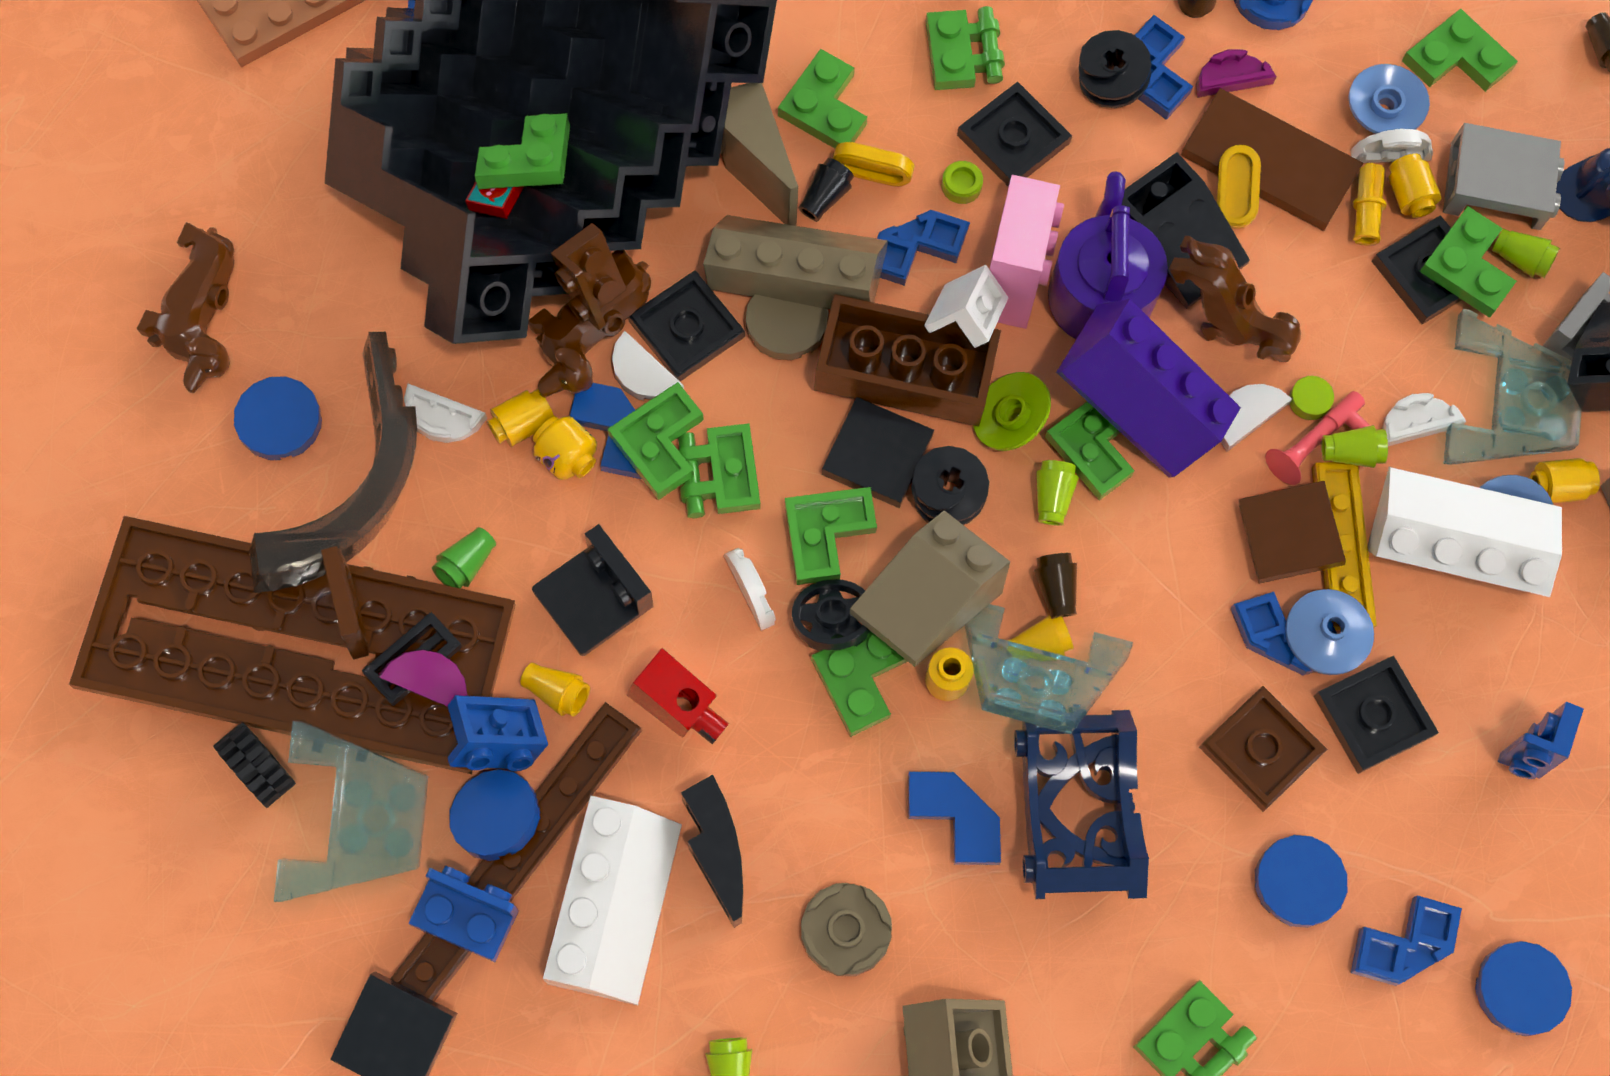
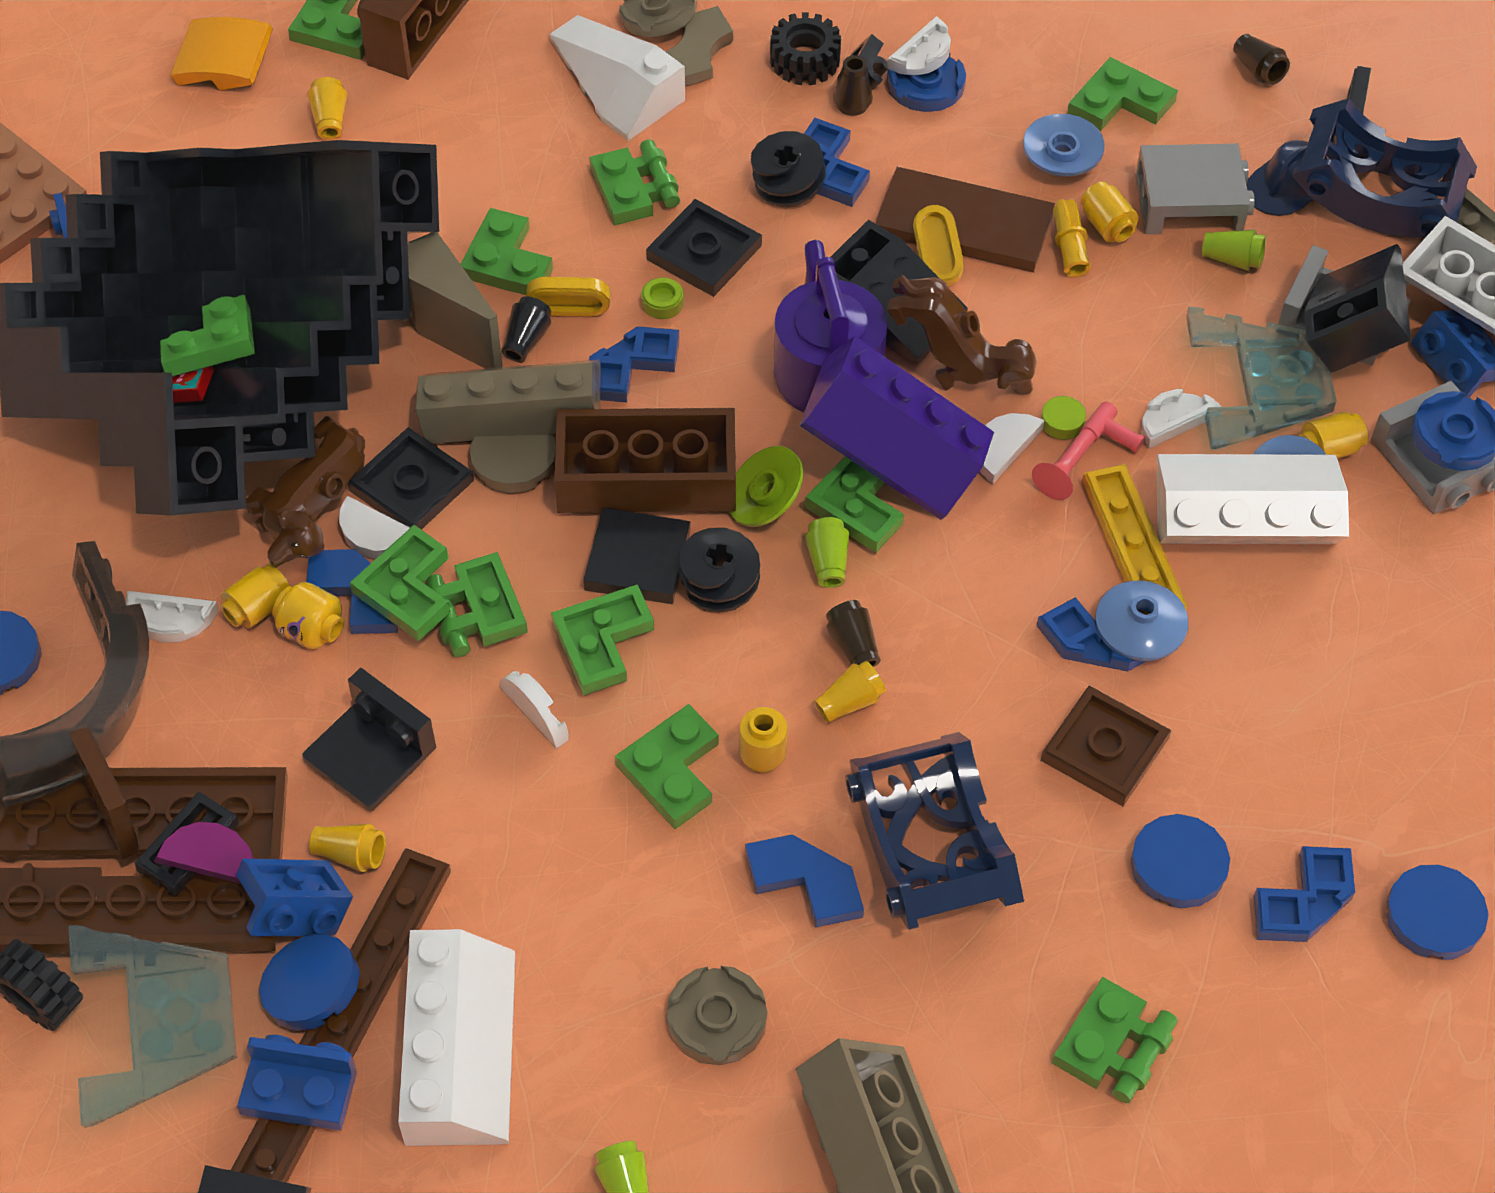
camera: 10 degrees left, 15 degrees down
bright green cone [432,527,496,588] -> none
reddish brown bracket [551,223,627,331] -> none
red torso [627,648,729,744] -> none
black slope [681,775,743,928] -> none
black wheel [792,579,870,651] -> none
dark tan slope [849,511,1010,667] -> none
white panel [924,265,1009,348] -> none
clear light blue wing [965,604,1133,734] -> none
bright pink wedge [989,175,1064,329] -> none
magenta tile [1196,49,1277,98] -> none
reddish brown tile [1239,481,1346,584] -> none
black tile [1314,655,1439,774] -> none
lime cone [1321,425,1388,468] -> none
white tile [1351,129,1433,163] -> none
black tile [1372,215,1462,324] -> none
bright green plate [1420,206,1517,318] -> none
blue bracket [1498,702,1584,779] -> none

